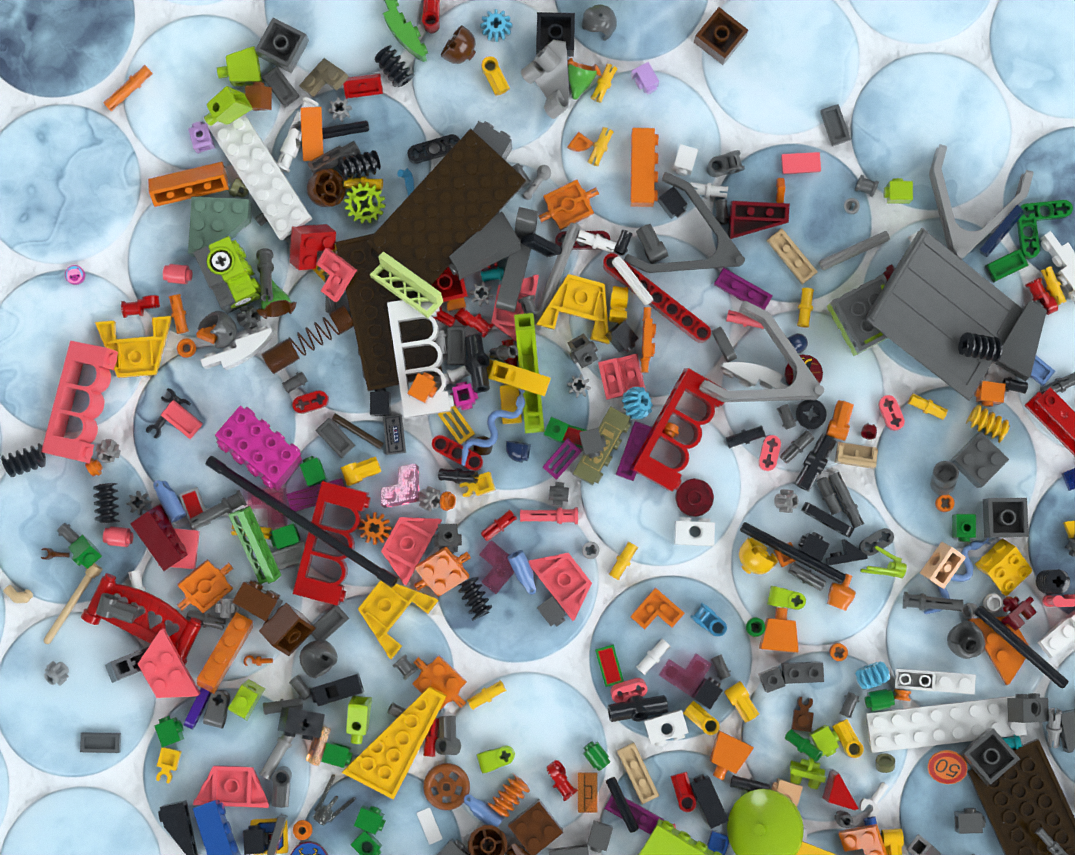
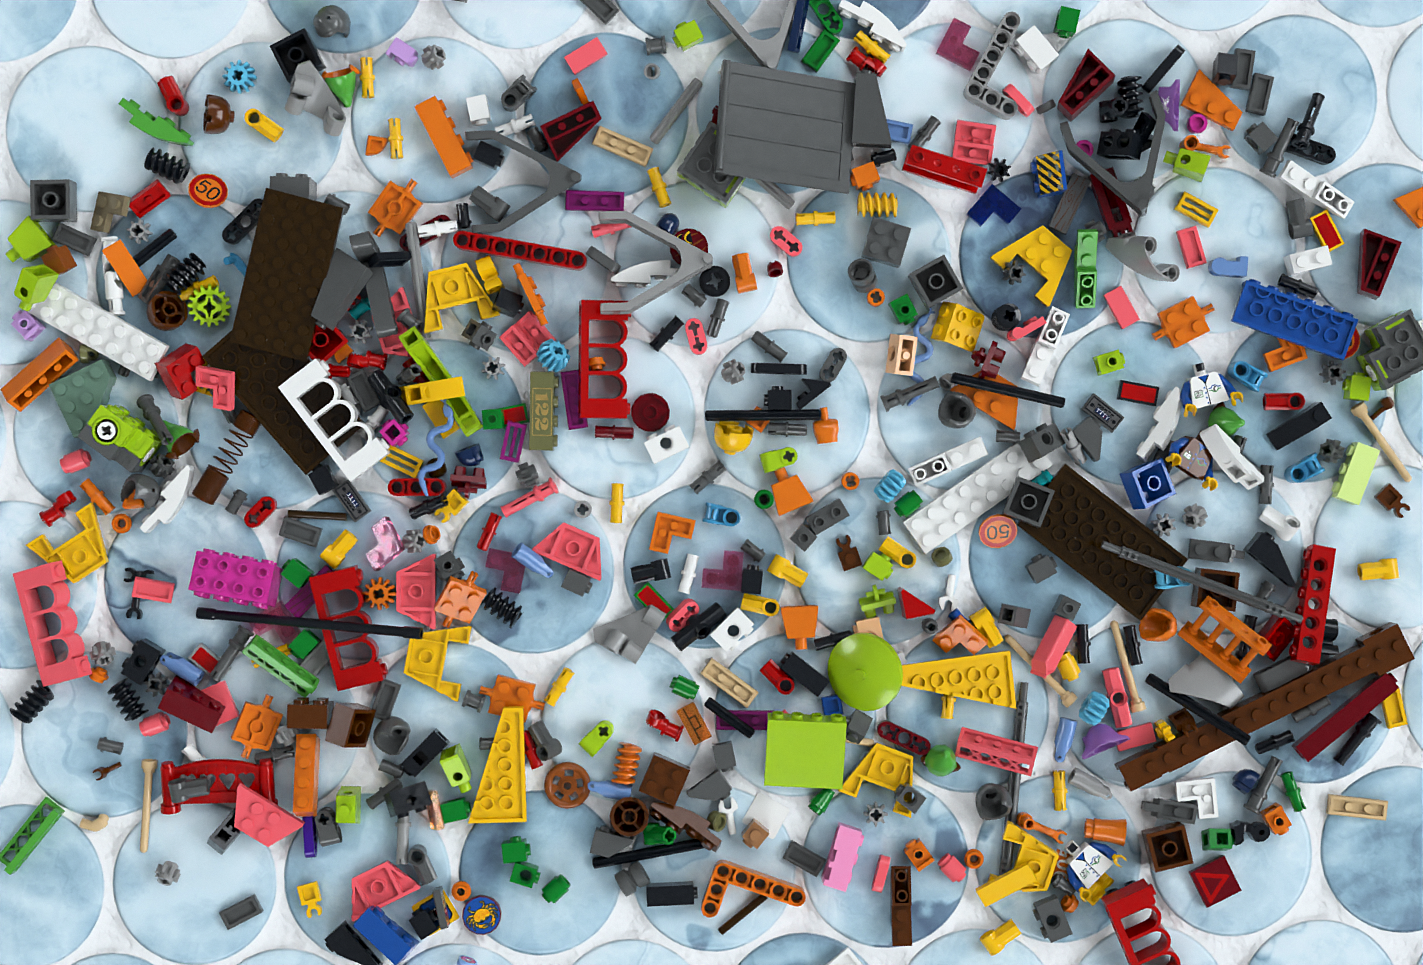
camera: 30 degrees left, 5 degrees up
green brick [68,534,102,569] -> none
green brick [154,716,184,748] -> none
orange hand [243,655,273,666] -> none
clear smoke plant [312,774,356,826] -> none
yellowish green fence [370,252,443,318] -> none
orange brick [407,372,438,404] -> none
white sticker [417,808,443,845] -> none
light grey piece [523,165,551,200] -> none
dark grey brick [579,428,606,459] -> none
white axle [612,256,653,305] -> none
green pin [785,729,823,762] -> none
black piece [794,433,837,492] -> none
dark grey pin [828,472,865,528] -> none
tan hinge [835,442,878,469] -> none
lime plant [860,546,907,578] -> none
orange bush [894,689,911,701] -> none
black piece [958,332,1003,362] -> none
white plate [983,594,1003,613] -> none
none -> black brick [121,638,166,685]
none -> piece [188,174,228,208]
none -> light grey gear [421,44,446,70]
none -> dark red hips [450,466,487,499]
none -> light grey panel [593,605,666,664]
none -> dark red axle [595,425,634,440]
none -> black piece [630,558,671,584]
none -> dark grey pin [689,460,727,494]
none -> light grey axle [753,179,795,209]
none -> dark grey pin [996,430,1020,445]

